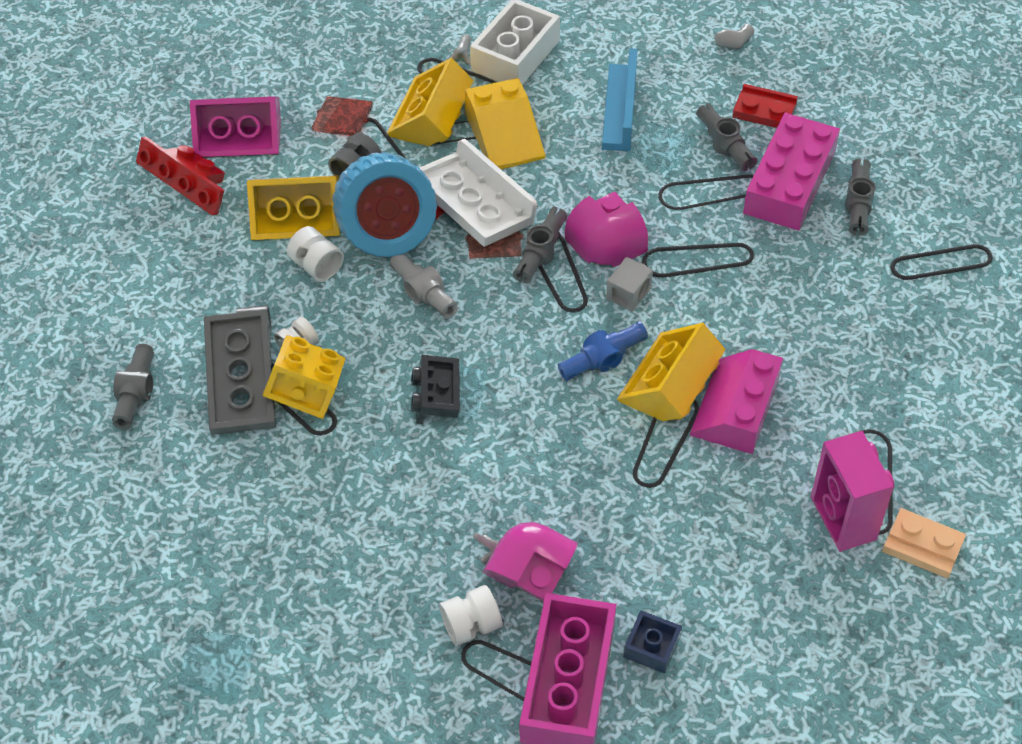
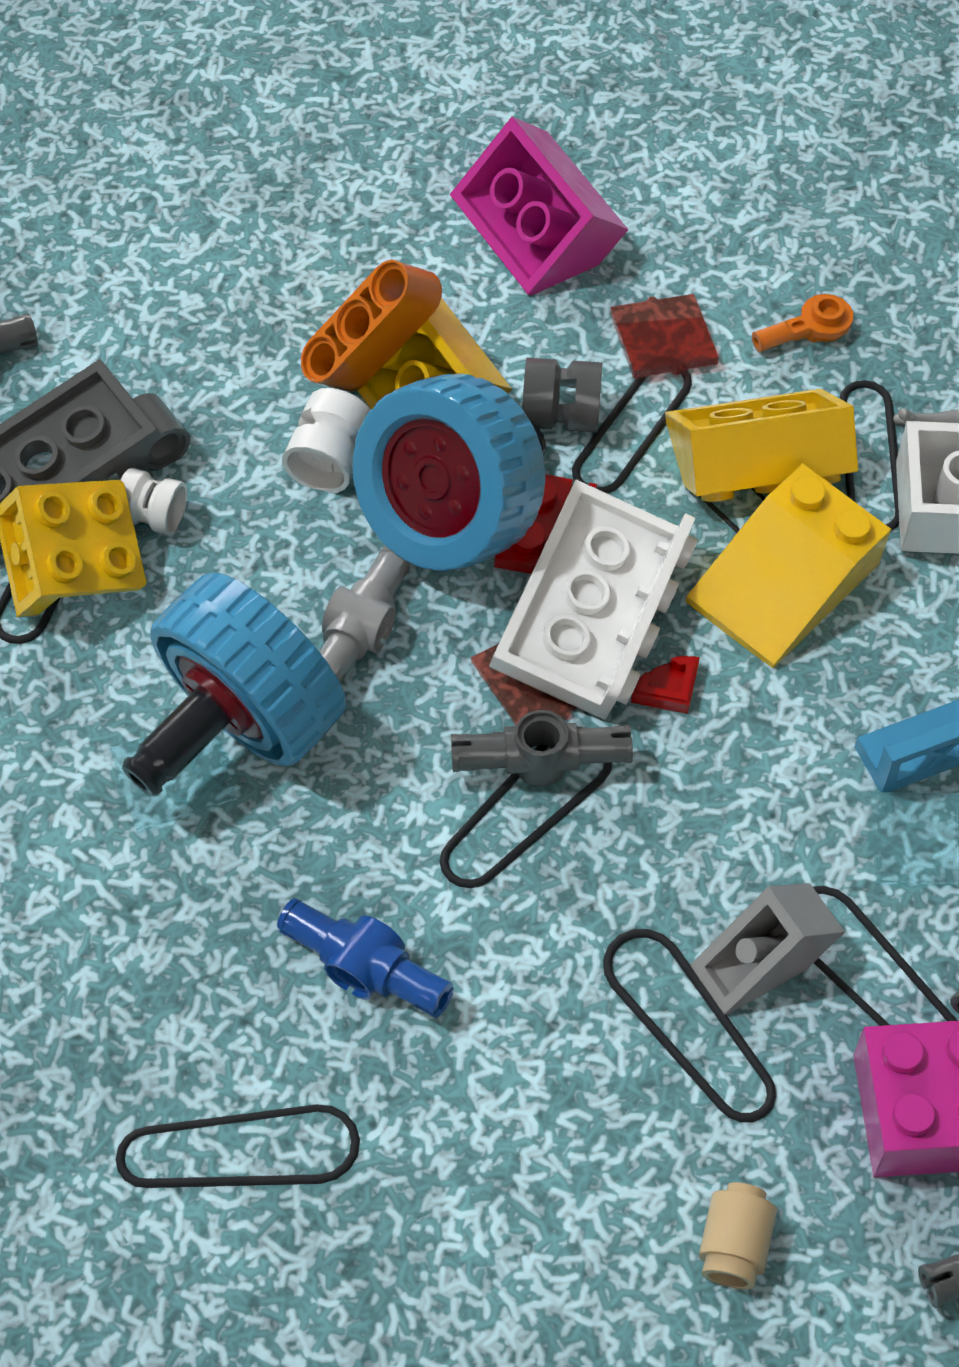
camera: 60 degrees right, 5 degrees up
red bracket [136,136,225,215] -> none
black bracket [411,355,460,424] -> none
dark pink brick [565,191,648,267] -> none
light grey brick [606,257,653,312] -> none
yellow slope [617,322,726,421] -> none
dark pink slope [690,349,783,454] -> none
none -> dark azure wheel [122,572,346,797]
none -> orange beam [301,259,442,392]
none -> red tile [631,656,700,714]
none -> light grey slope [690,883,845,1015]
none -> tan brick [699,1182,777,1289]
none -> orange plate [752,294,854,352]

